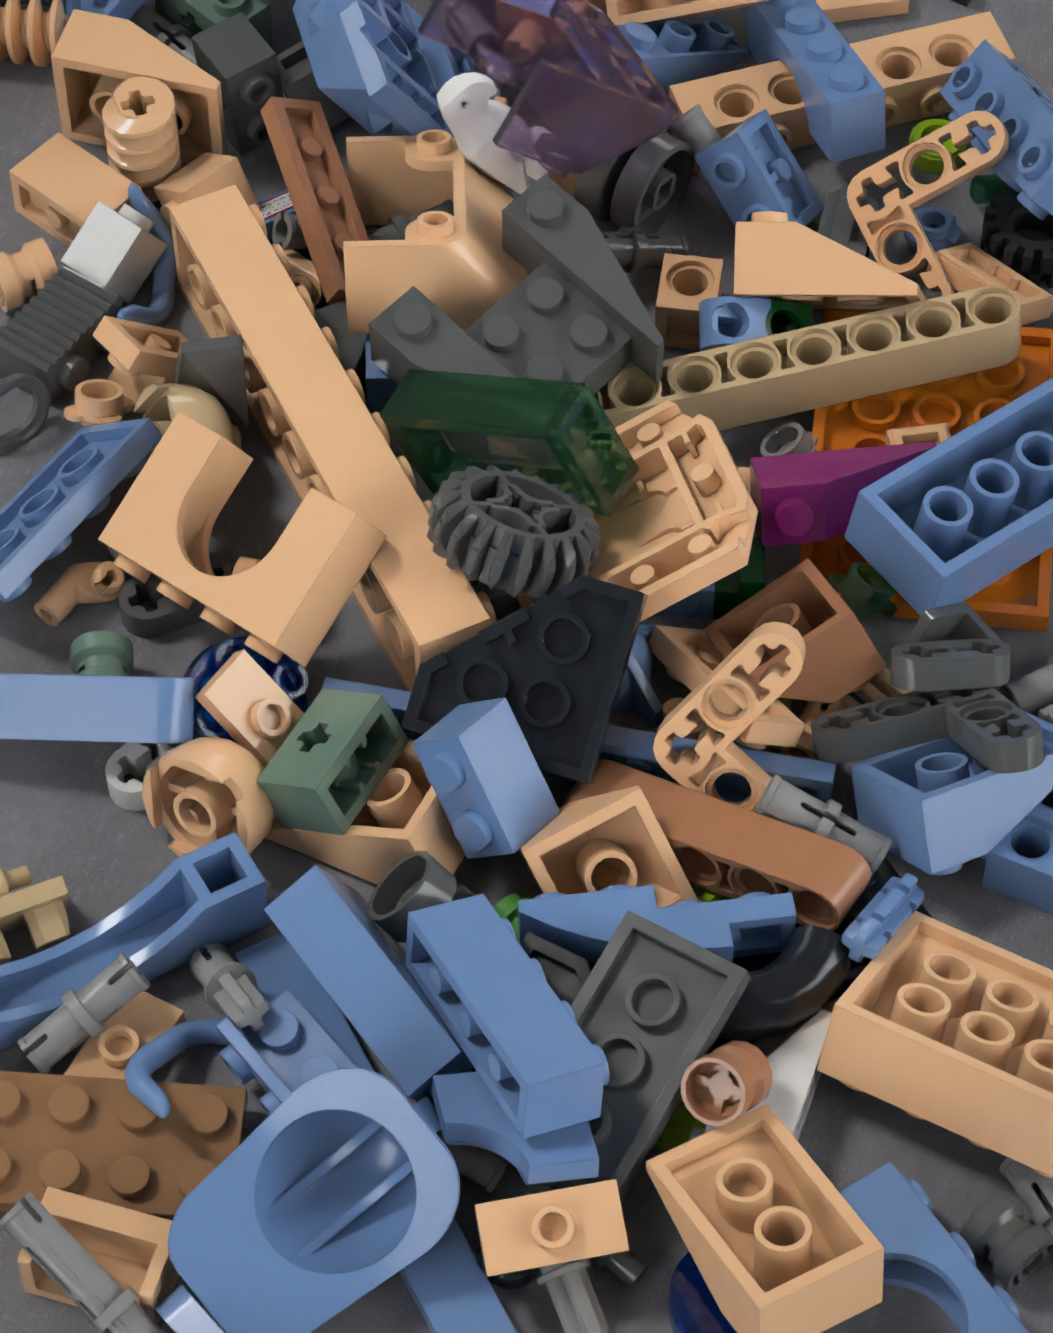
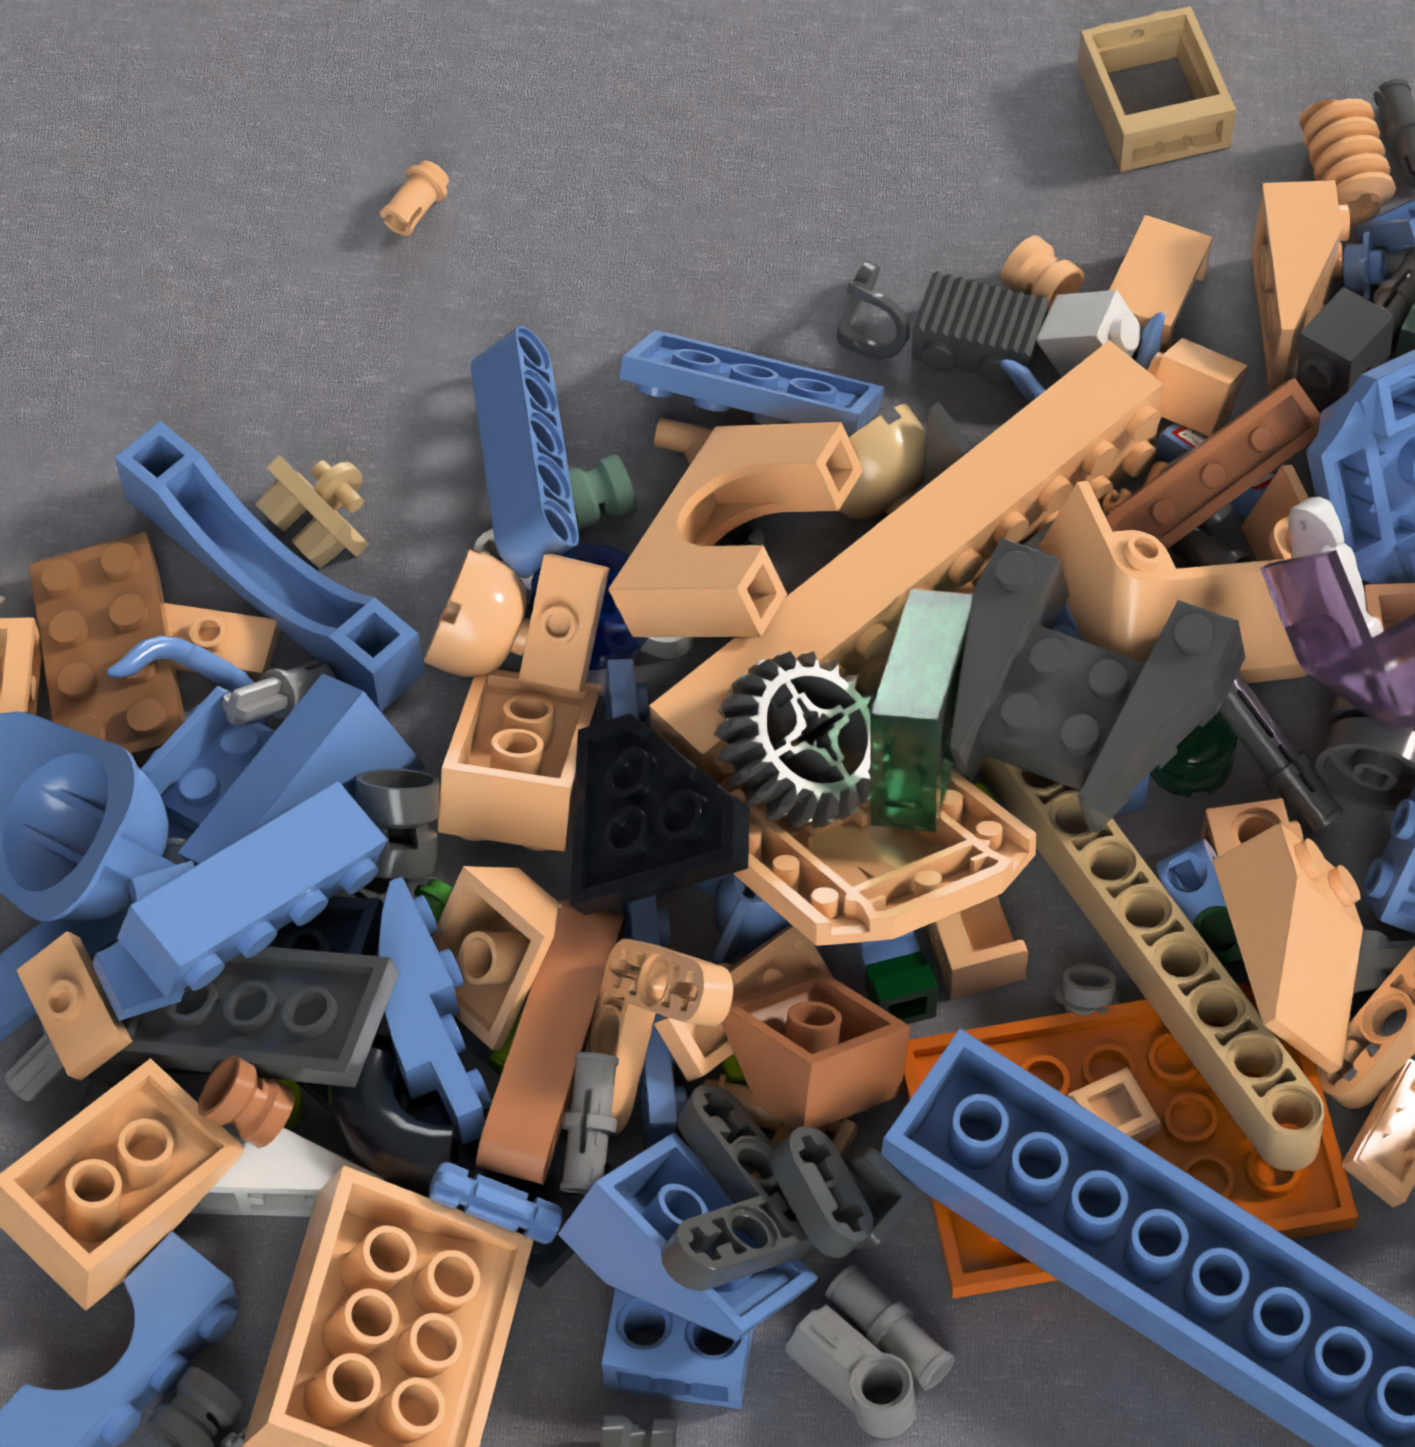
camera: 75 degrees right, 5 degrees up
light grey pin [17,952,151,1074] -> none
light nougat plate [64,379,134,426] -> none
light nougat slope [92,316,189,415] -> none
light nougat piece [102,76,182,202] -> none
sand green brick [257,688,409,835] -> none
medium blue brick [412,697,560,859] -> none
magenta slope [750,441,937,546] -> none
clear green plate [828,562,897,620] -> none

